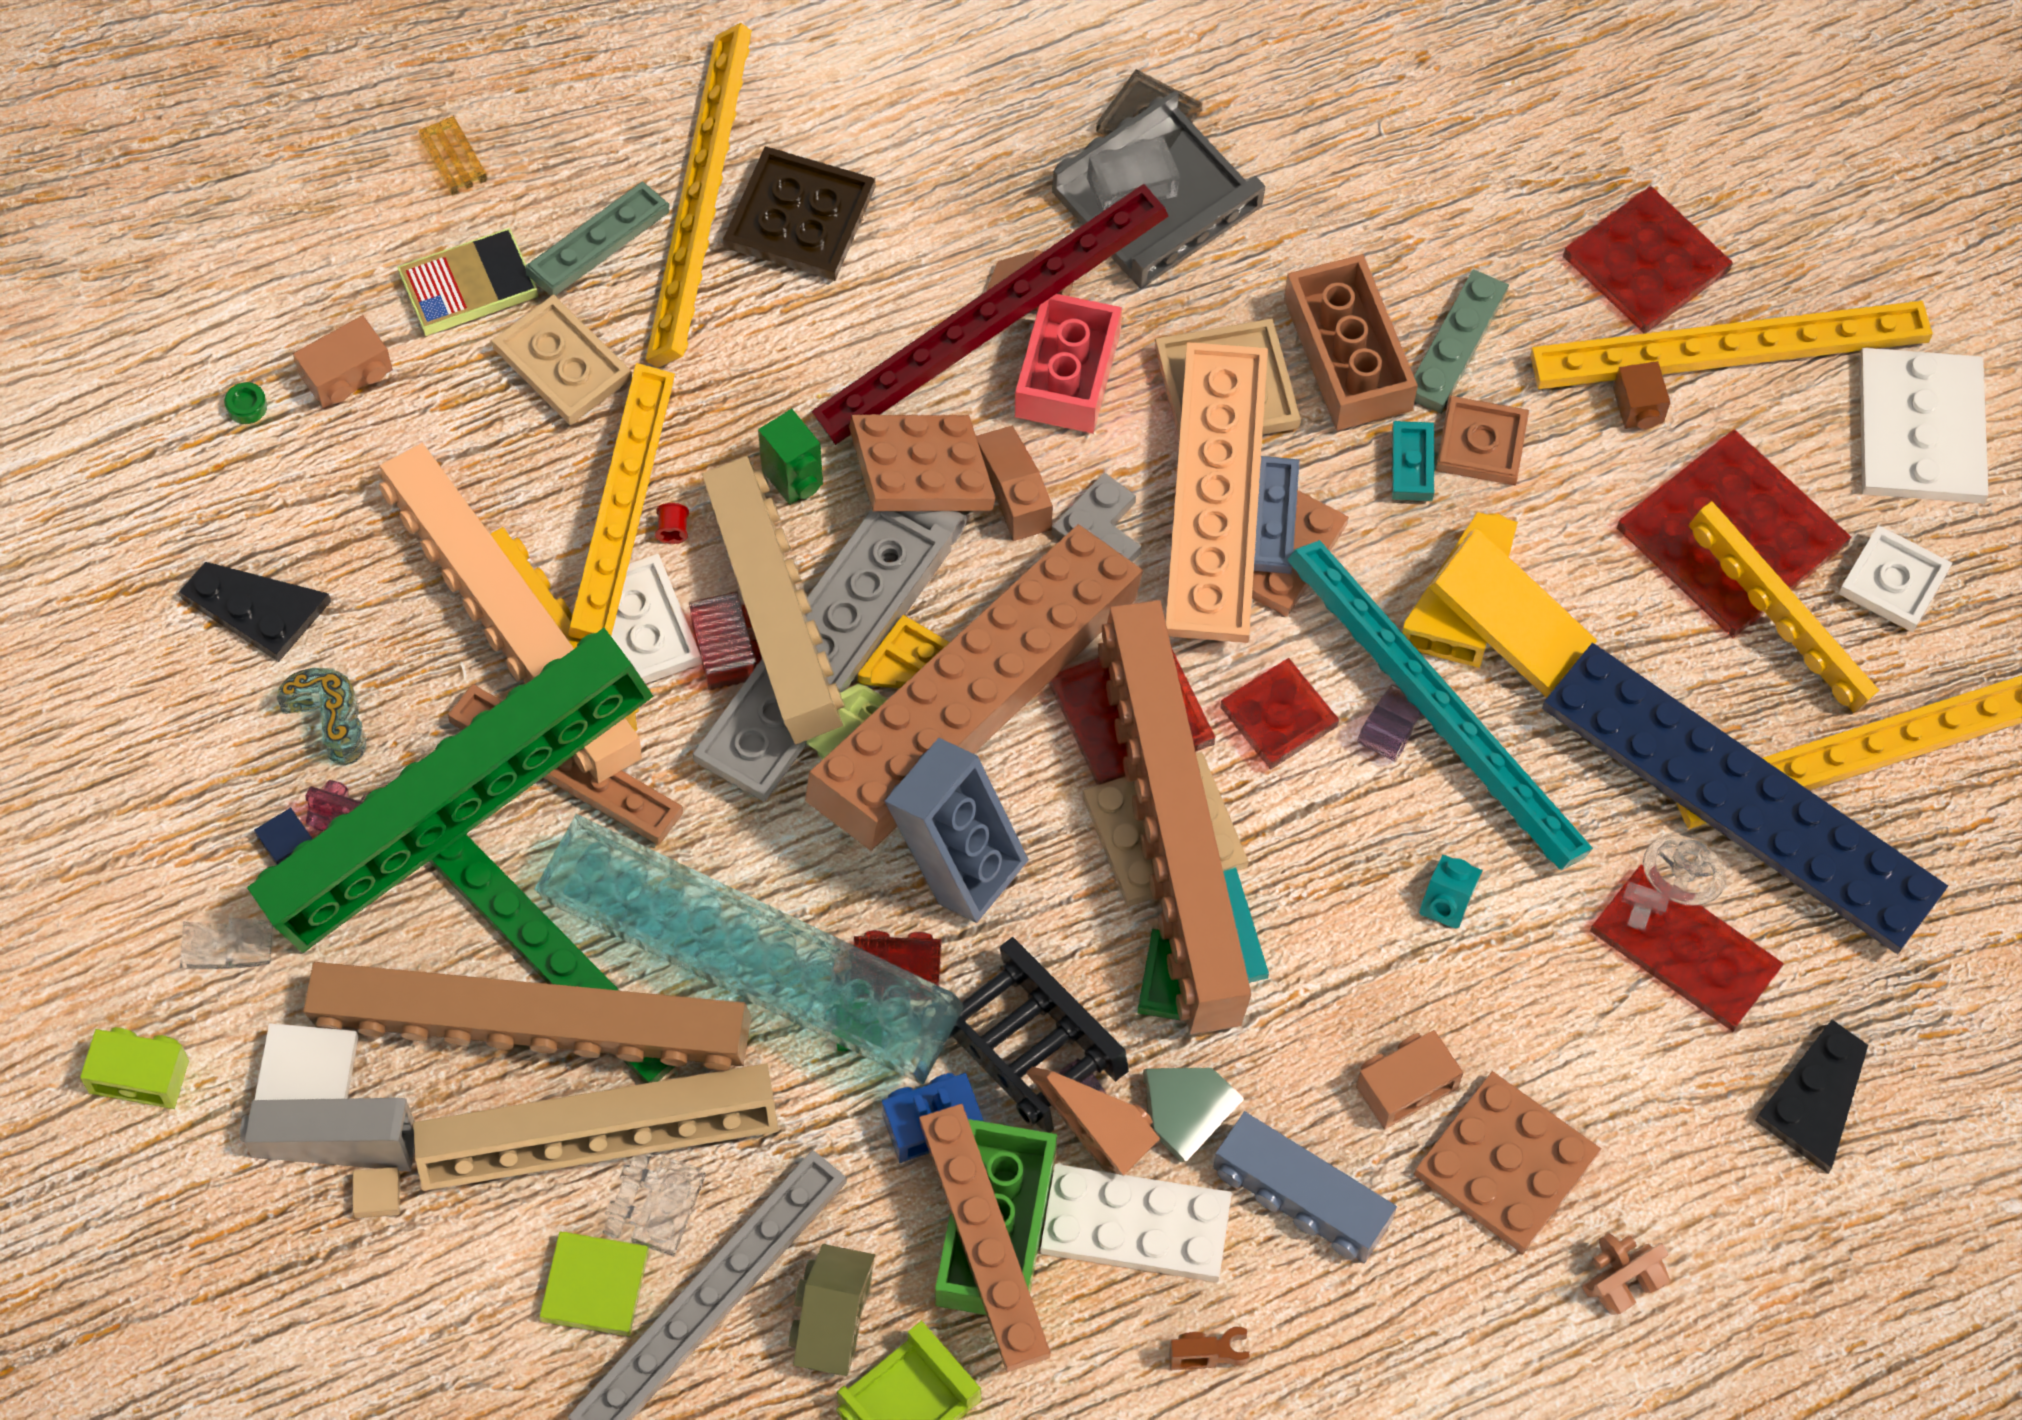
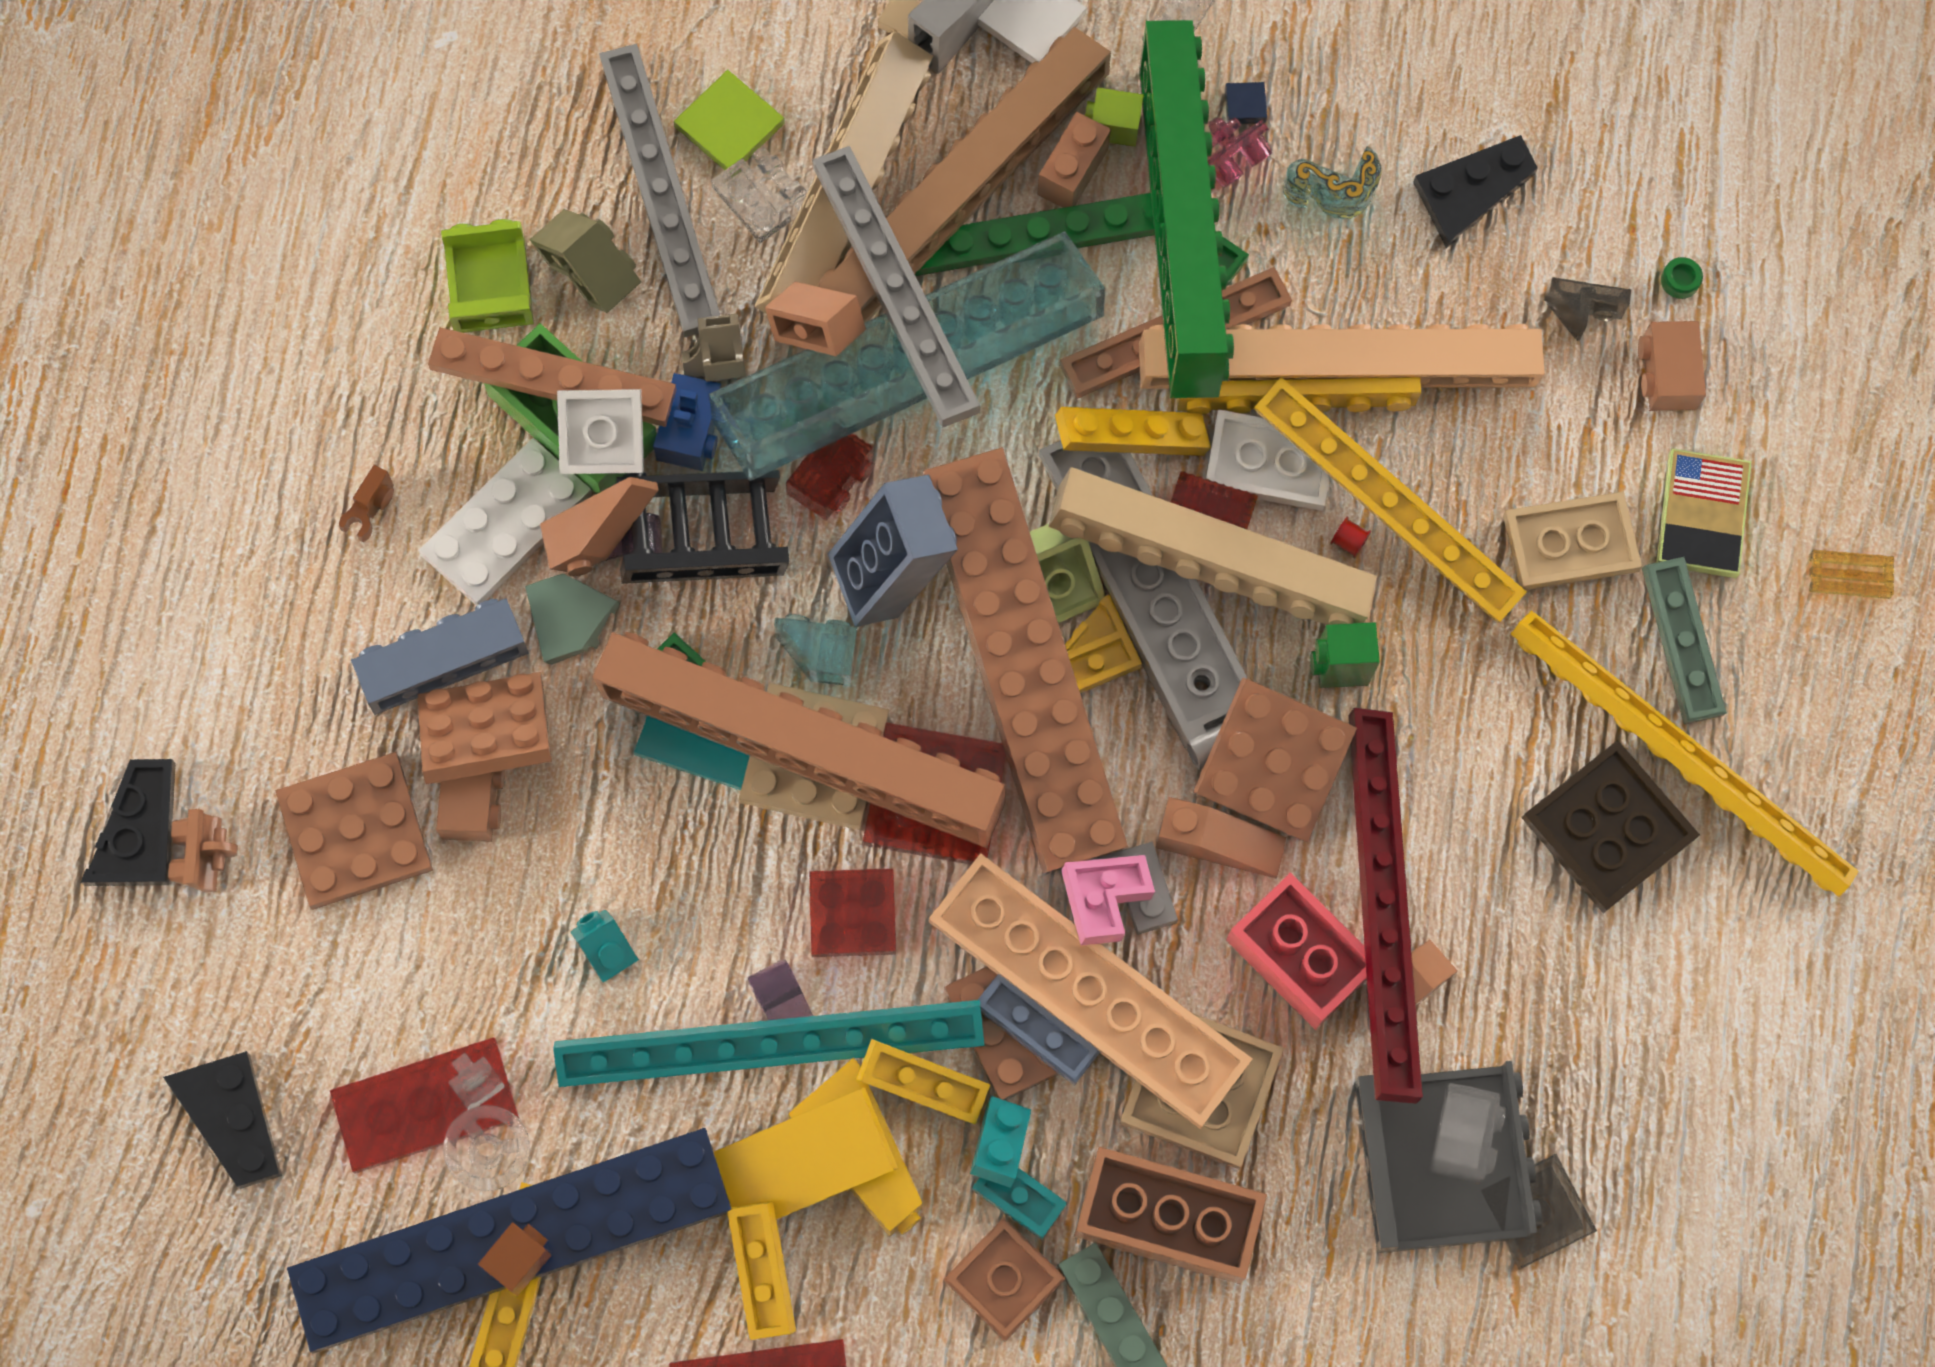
camera: 120 degrees right, 10 degrees up
none -> black wing [80,759,176,886]
none -> nougat plate [417,672,552,785]
none -> dark orange brick [478,1222,552,1297]
none -> white plate [557,389,644,474]
none -> dark tan brick [682,313,746,382]
none -> yellow plate [727,1201,796,1340]
none -> nougat brick [765,281,866,356]
none -> clear light blue slope [774,614,858,686]
none -> light grey plate [813,146,980,428]
none -> yellow plate [856,1039,990,1125]
none -> teal plate [970,1096,1031,1188]
none -> nougat brick [1037,111,1111,208]
none -> yellow plate [1055,406,1211,456]
none -> bright pink plate [1061,855,1155,946]
none -> lime brick [1085,87,1144,147]
none -> clear smoke slope [1544,277,1631,341]

